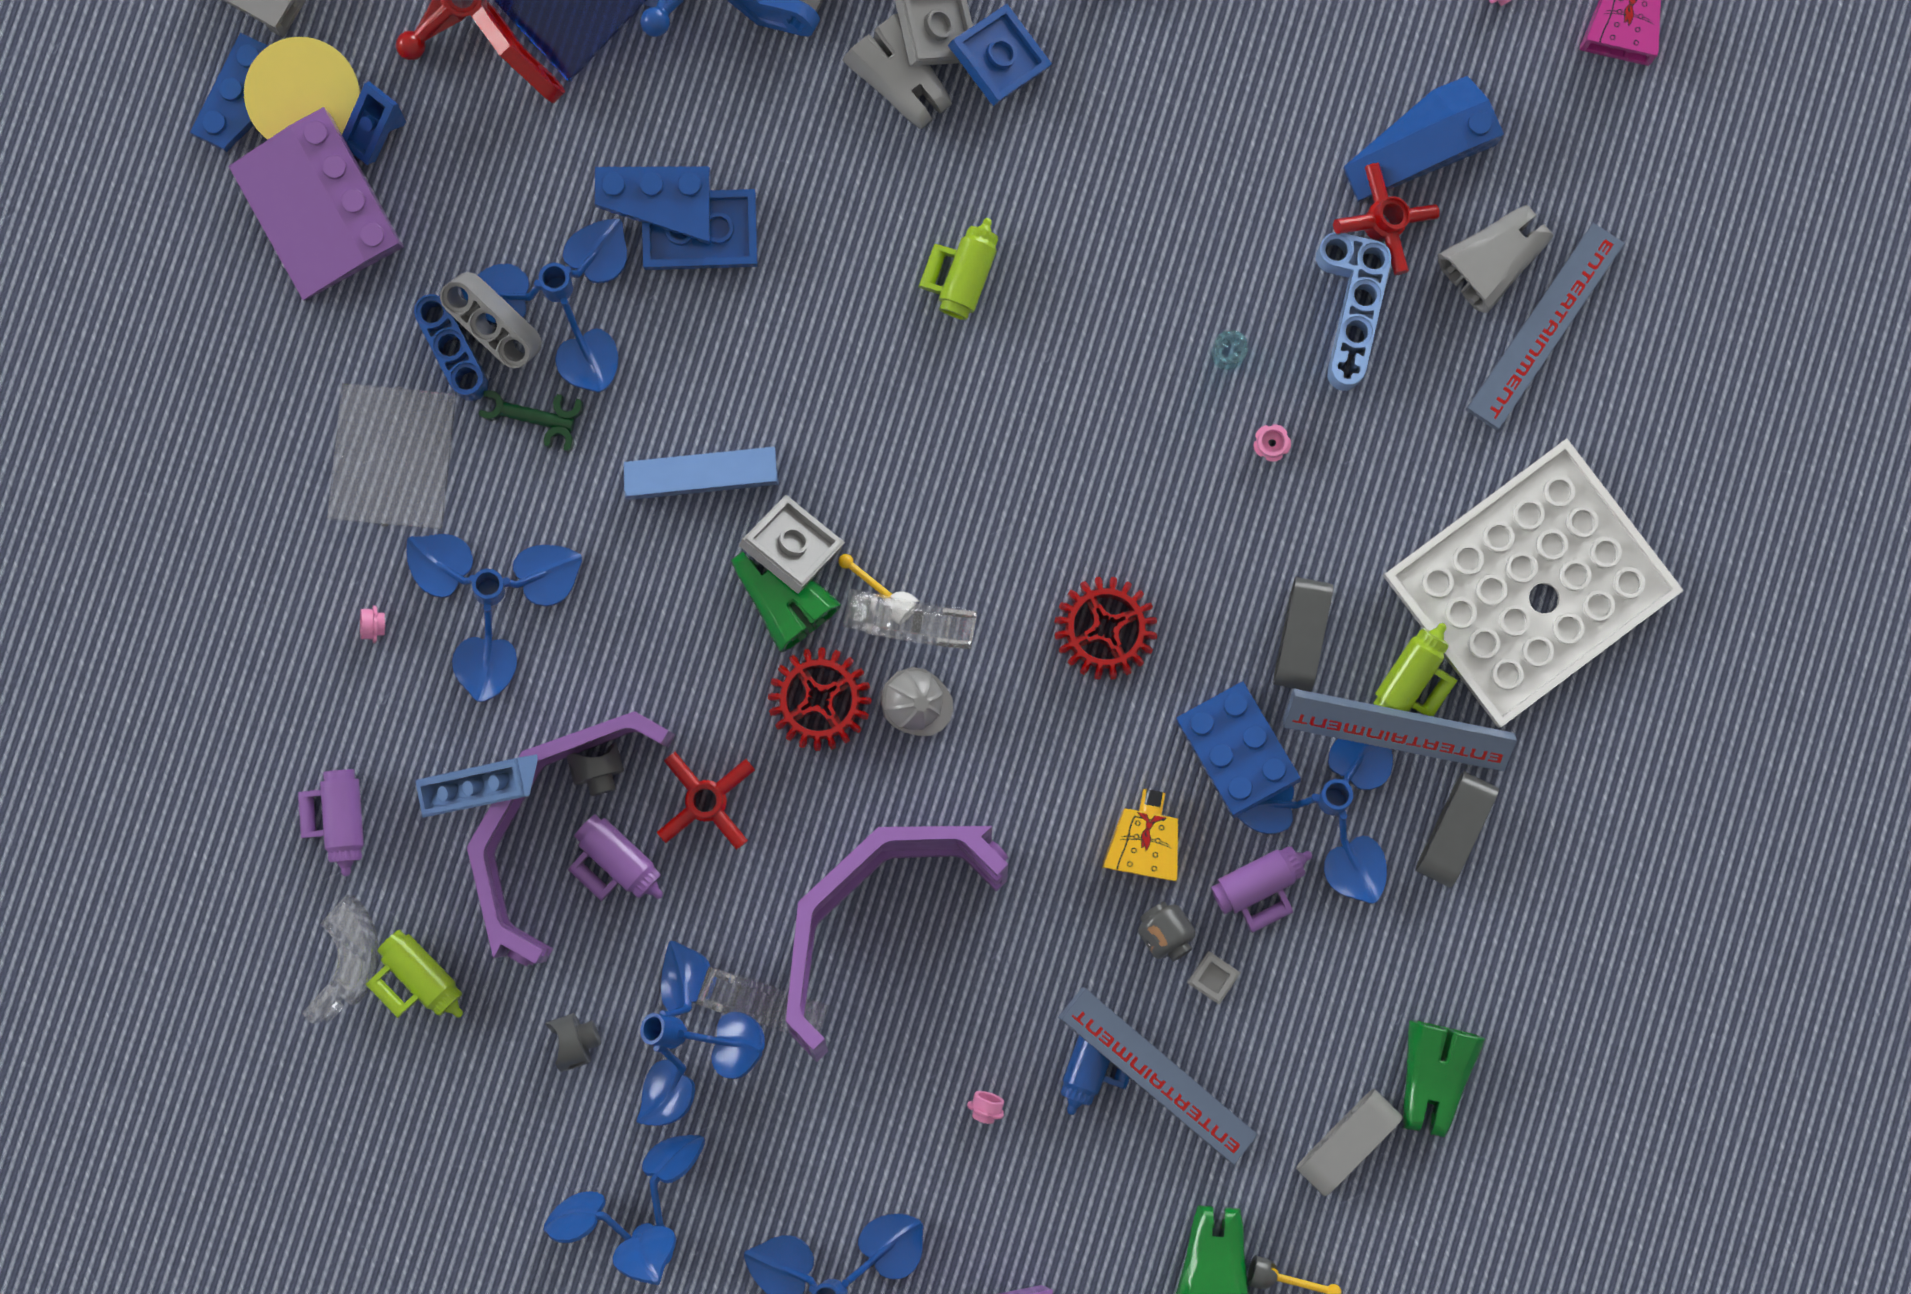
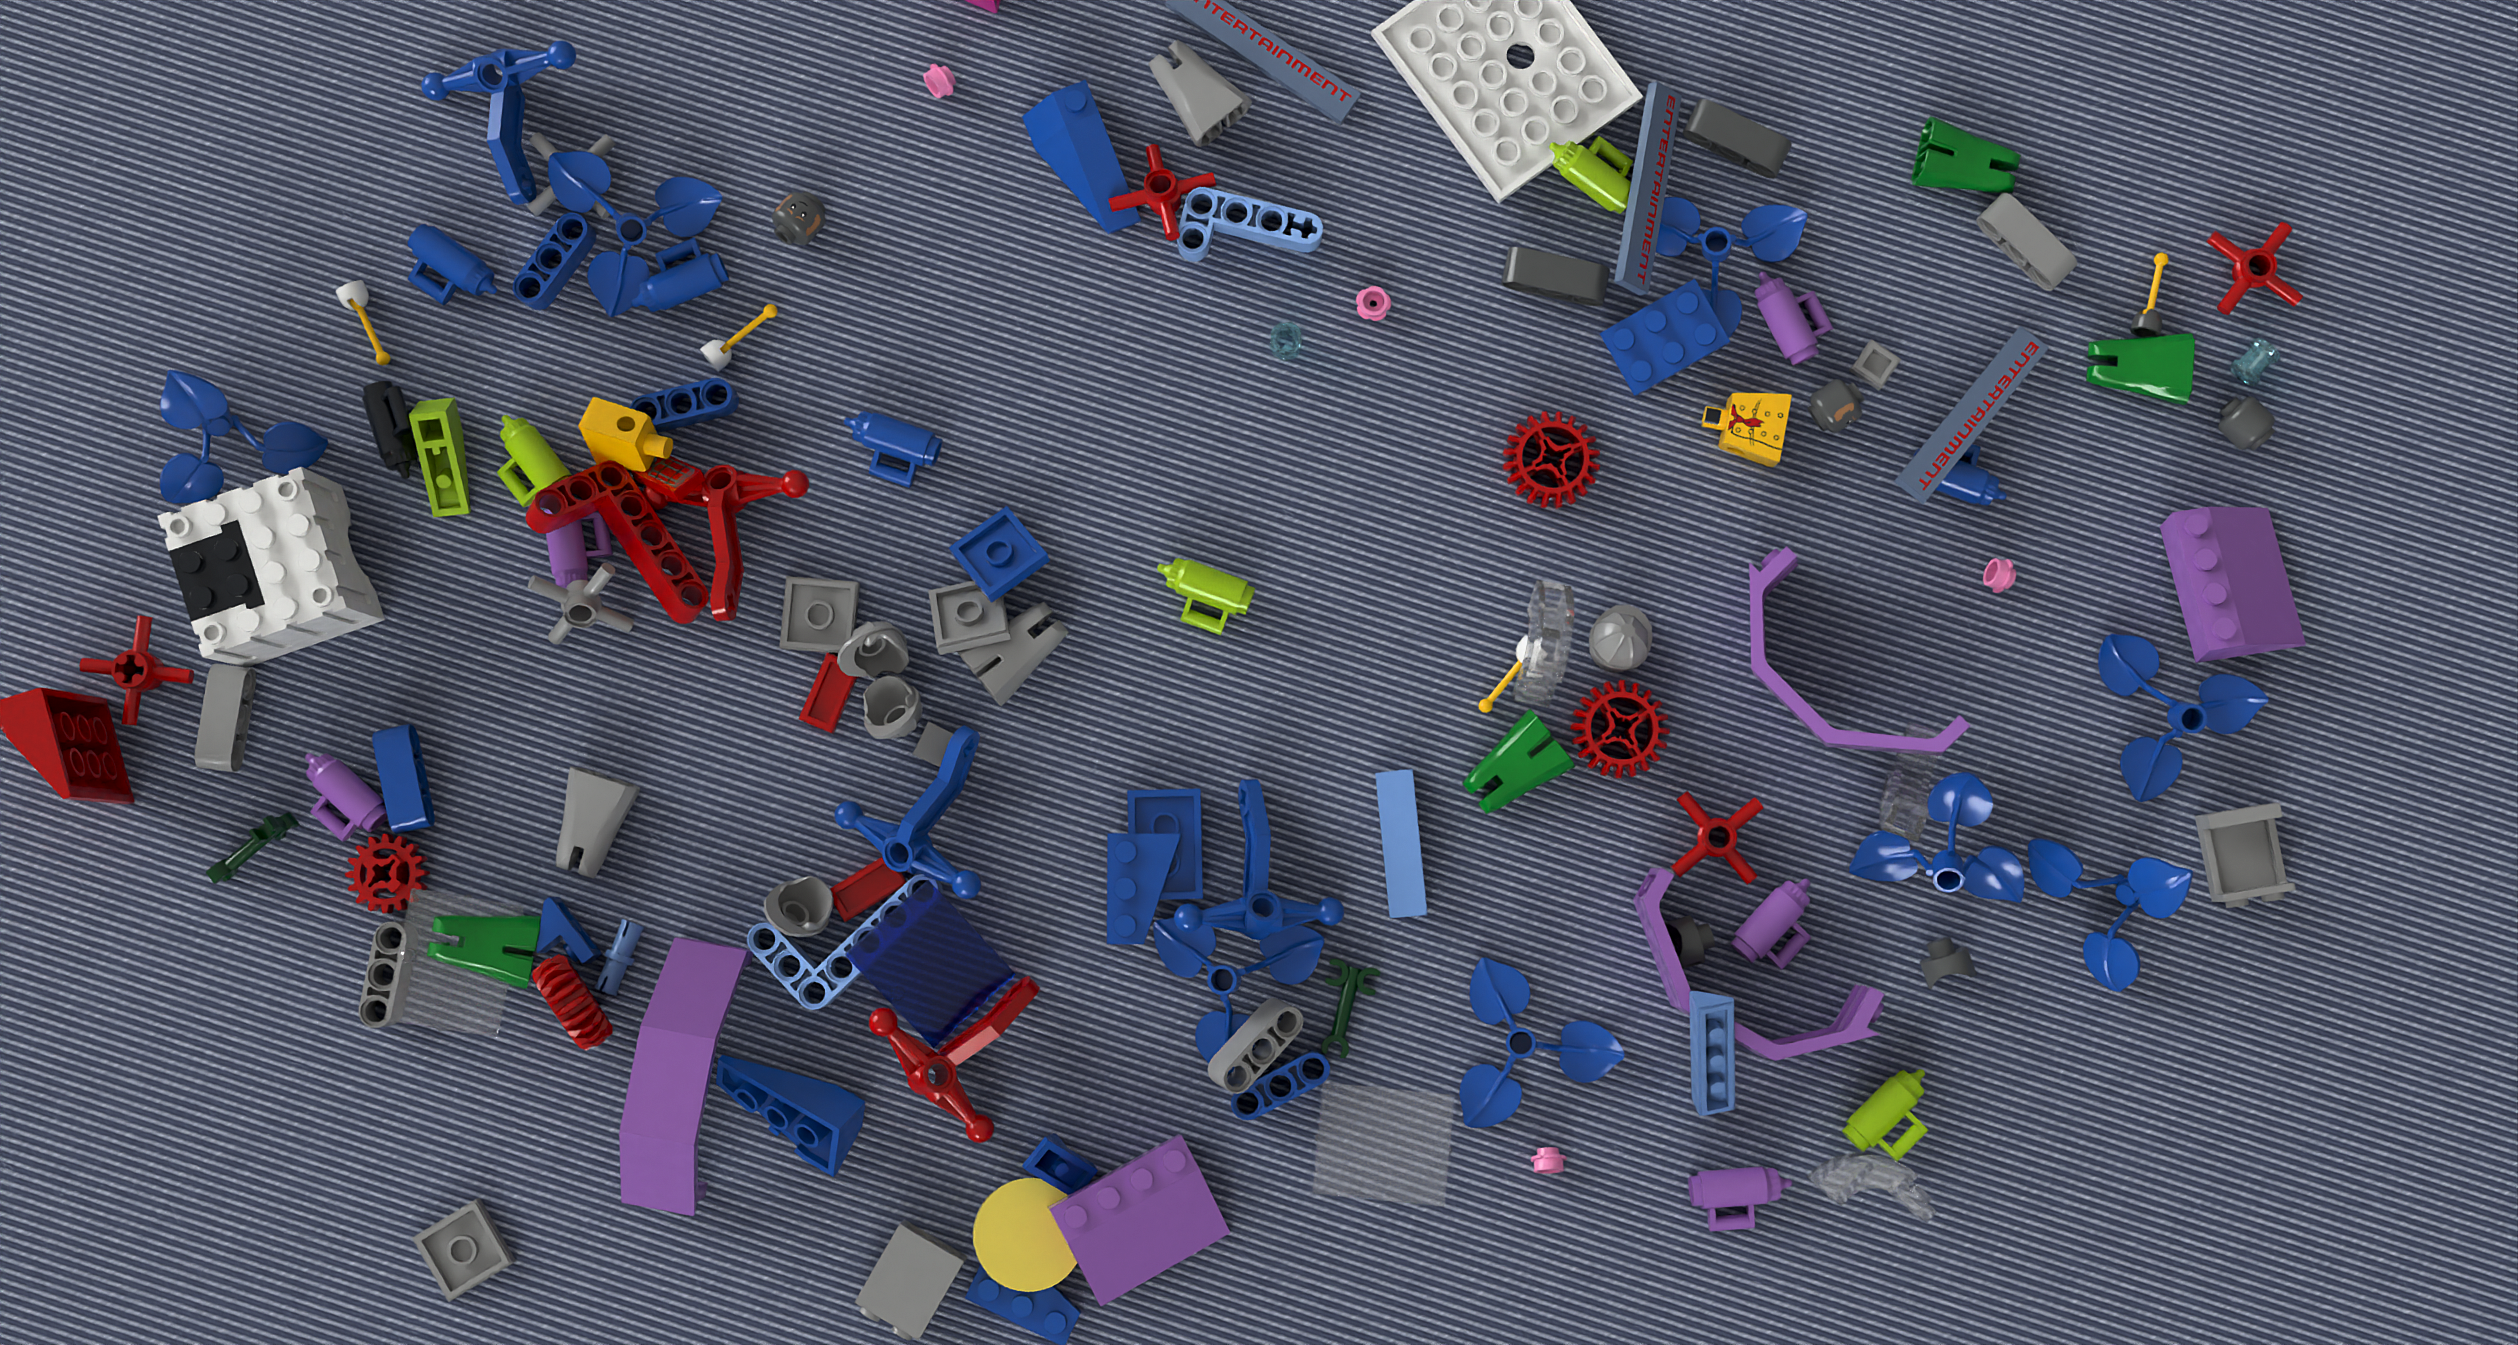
camera: 90 degrees left, 0 degrees up
light grey tile [739,495,845,594] -> none
none -> blue piece [1174,779,1344,940]

